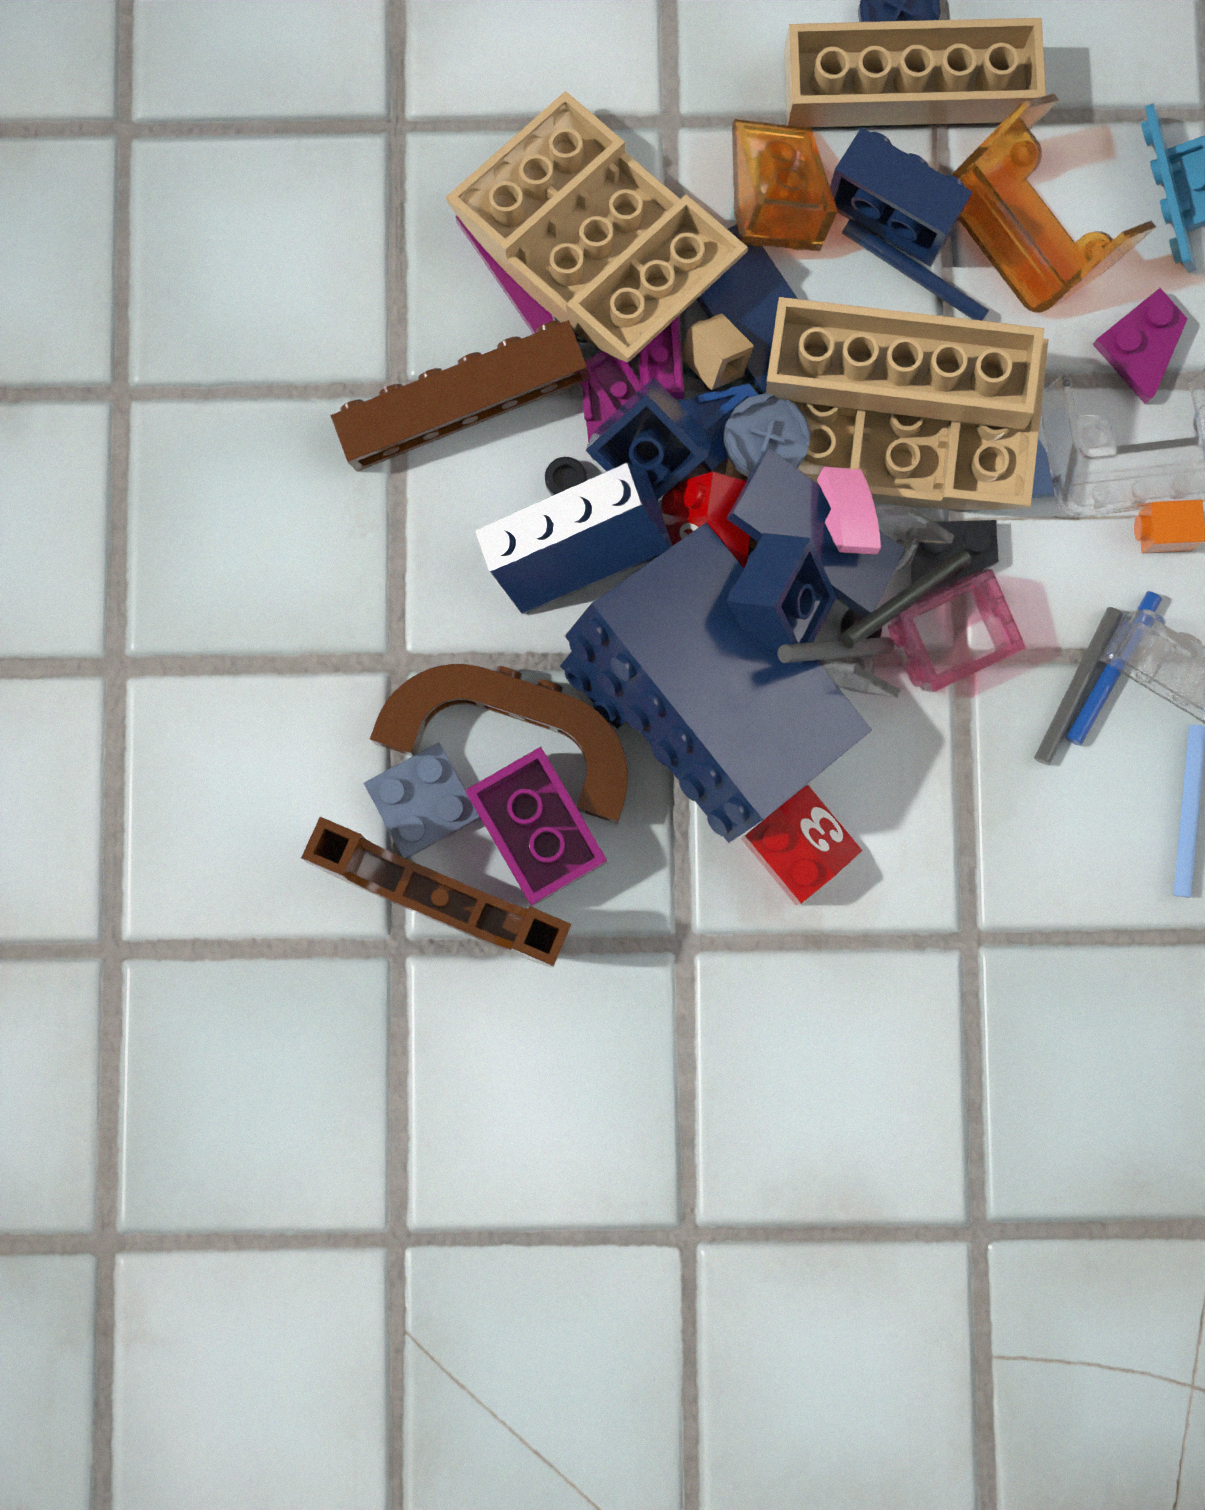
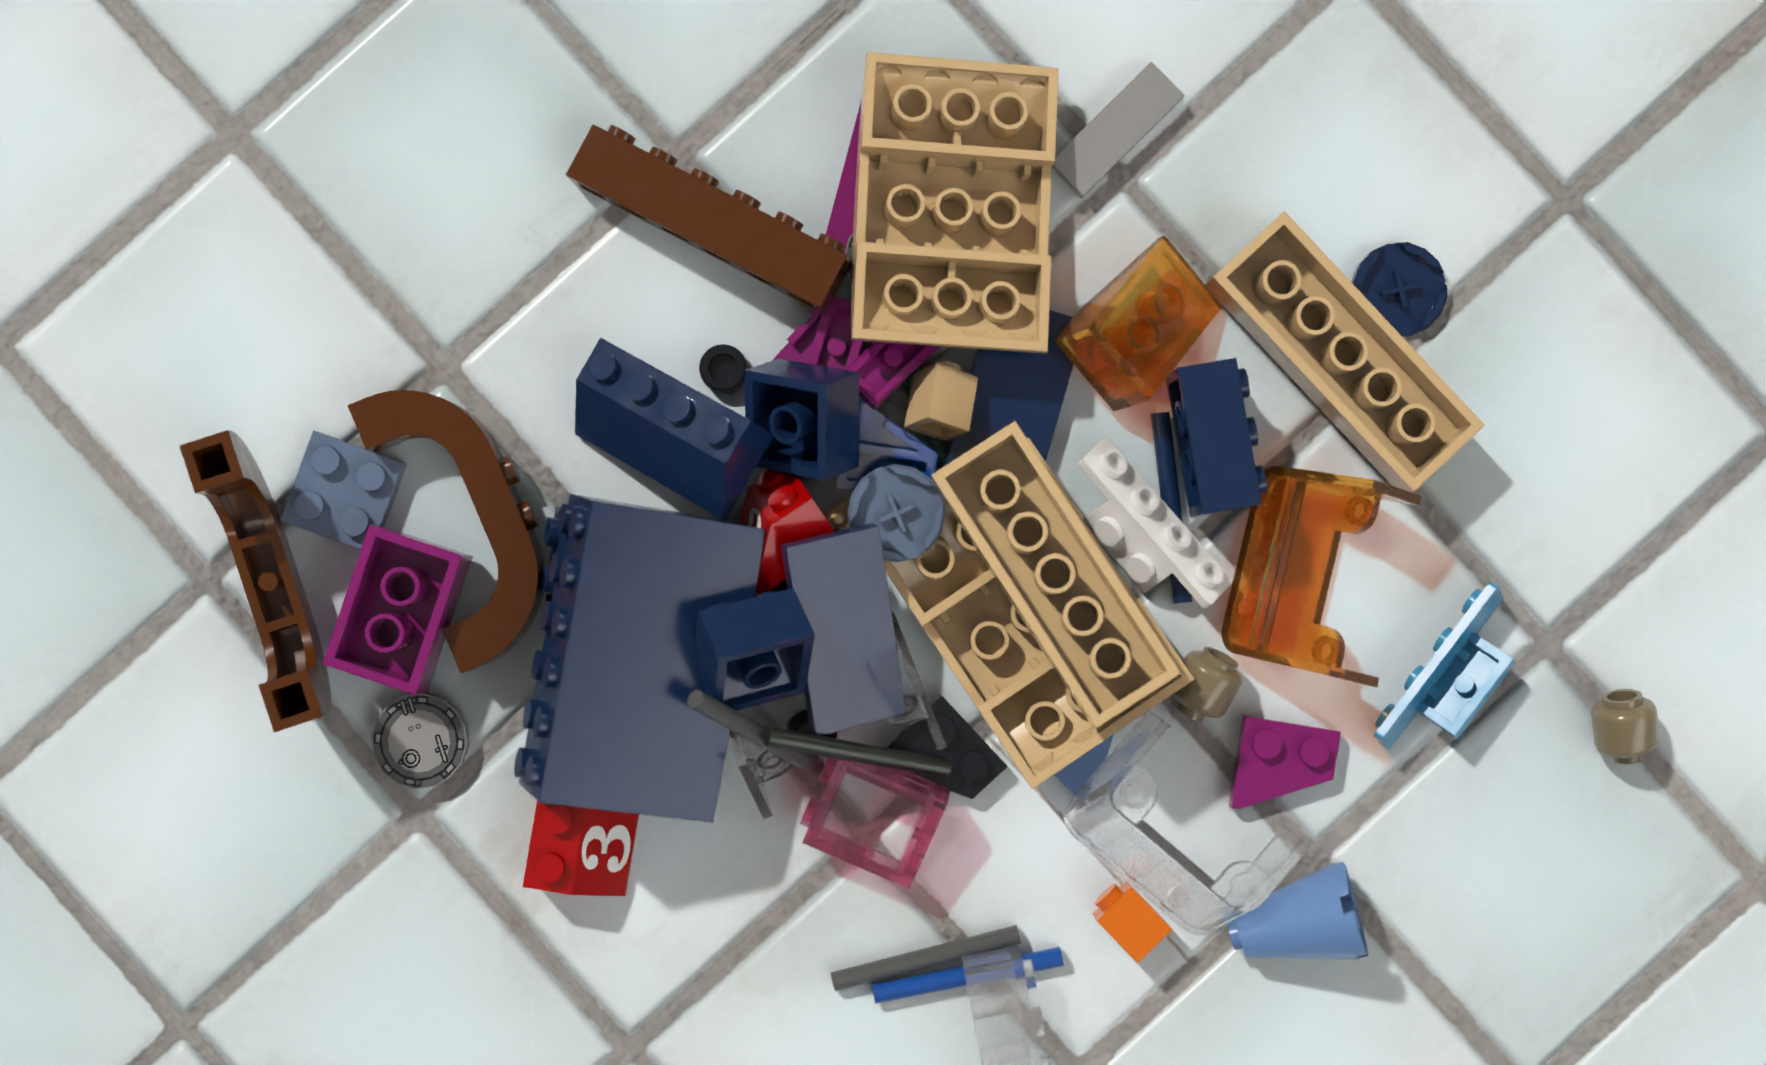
camera: 50 degrees right, 5 degrees up
bright pink slope [817,466,881,555] -> none
none -> tile [371,692,470,789]
none -> light grey tile [1051,62,1185,198]
none -> white bracket [1078,438,1232,608]
none -> dark tan head [1173,646,1242,721]

